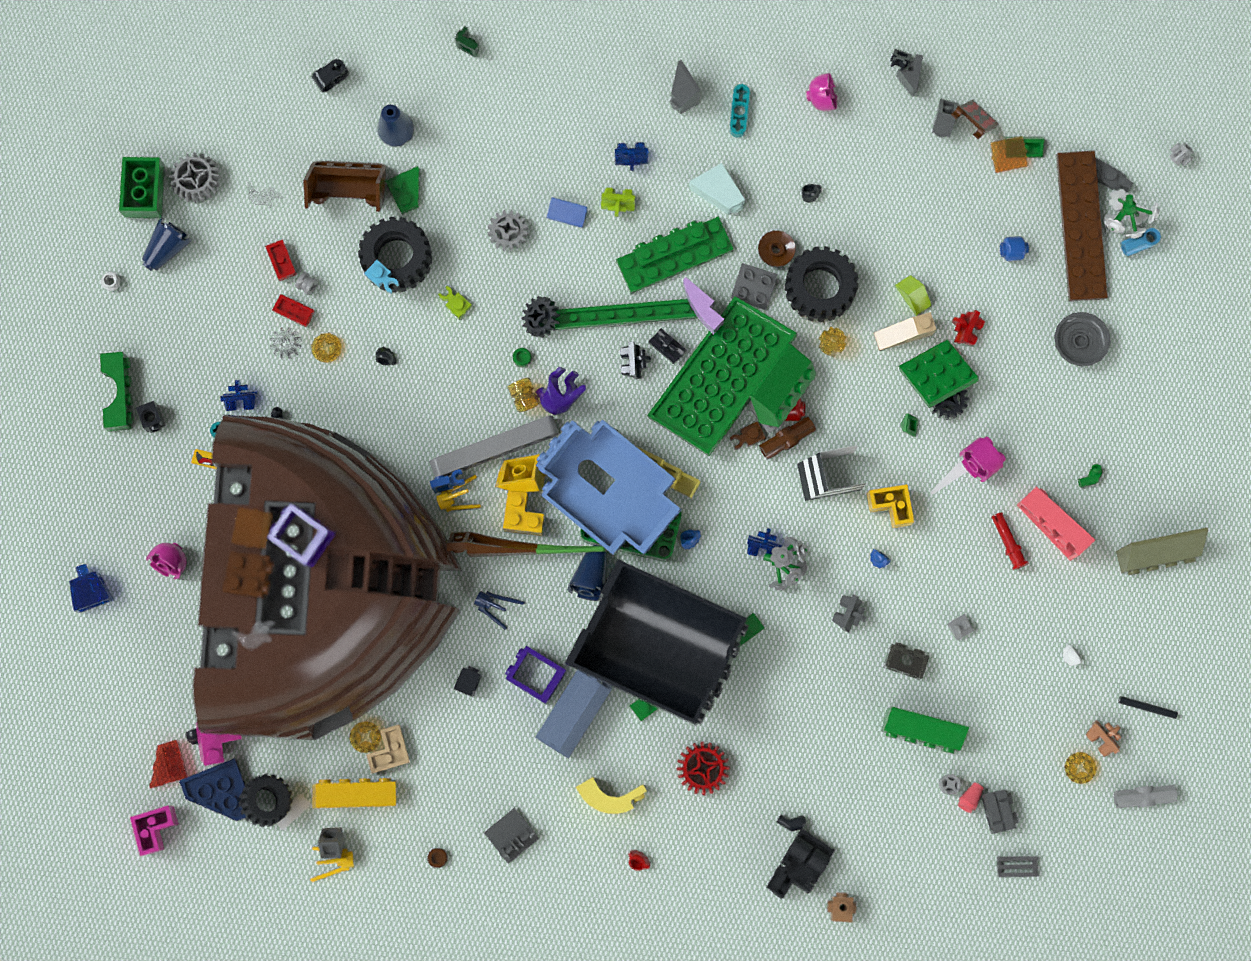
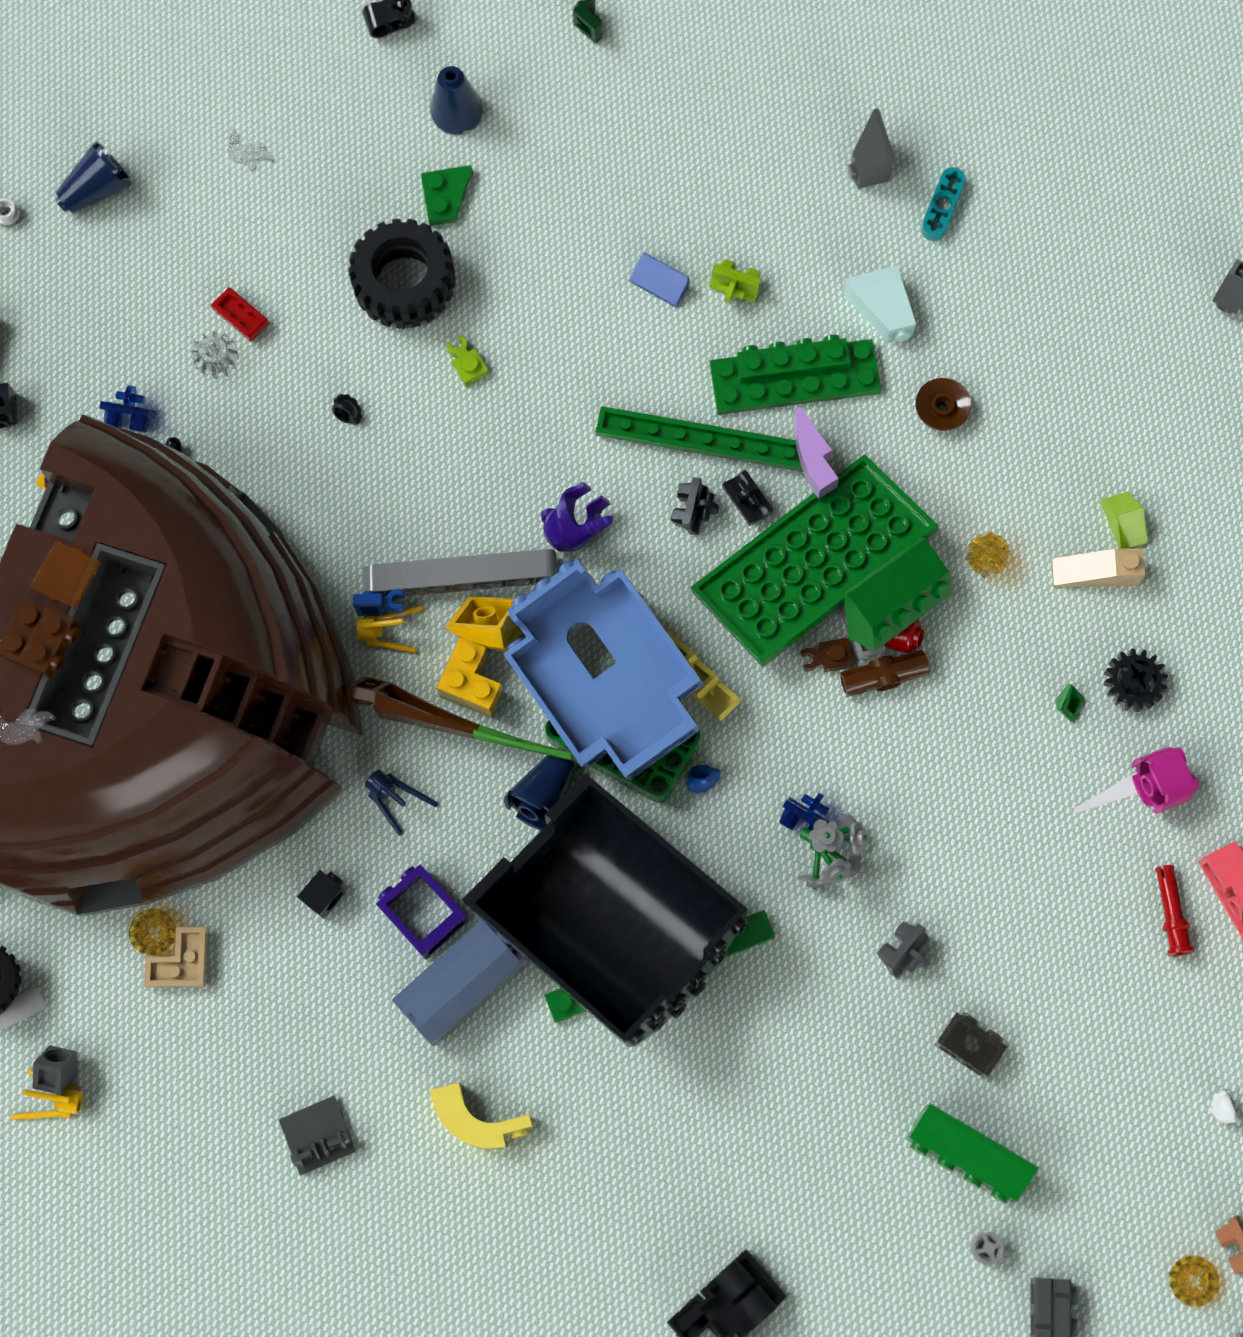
camera: 20 degrees right, 5 degrees down
green brick [119,157,165,218] -> none
light grey gear [169,152,221,203] -> none
red plate [265,239,297,282] -> none
window [268,503,336,567] -> none
light grey wheel [295,272,319,295] -> none
reddish brown windscreen [303,161,386,212] -> none
clear yellow gear [311,333,342,363] -> none
yellow wedge [312,778,396,808] -> none
medium azure plate [364,260,399,294] -> none
reddish brown tile [427,848,448,868] -> none
light grey gear [488,210,528,251] -> none
clear yellow wheel [507,378,540,412] -> none
green tile [512,348,532,368] -> none
black gear [521,296,560,338] -> none
clear blue hips [614,142,648,171] -> none
red piece [628,850,650,871] -> none
red gear [676,742,730,795] -> none
dark grey hinge [730,263,778,310] -> none
black arm [776,814,807,832] -> none
black tyre [785,246,859,322] -> none
sticker [797,445,866,501] -> none
black piece [801,184,822,203] -> none
dark pink cylinder [806,73,837,111] -> none
yellow brick [866,484,914,528] -> none
blue piece [870,549,891,569] -> none
black plate [890,48,912,71] -> none
dark grey slope [896,54,923,97] -> none
green plate [899,339,978,408] -> none
light grey tile [947,614,975,641] -> none
red hips [952,310,985,346] -> none
coral cone [958,782,984,813] -> none

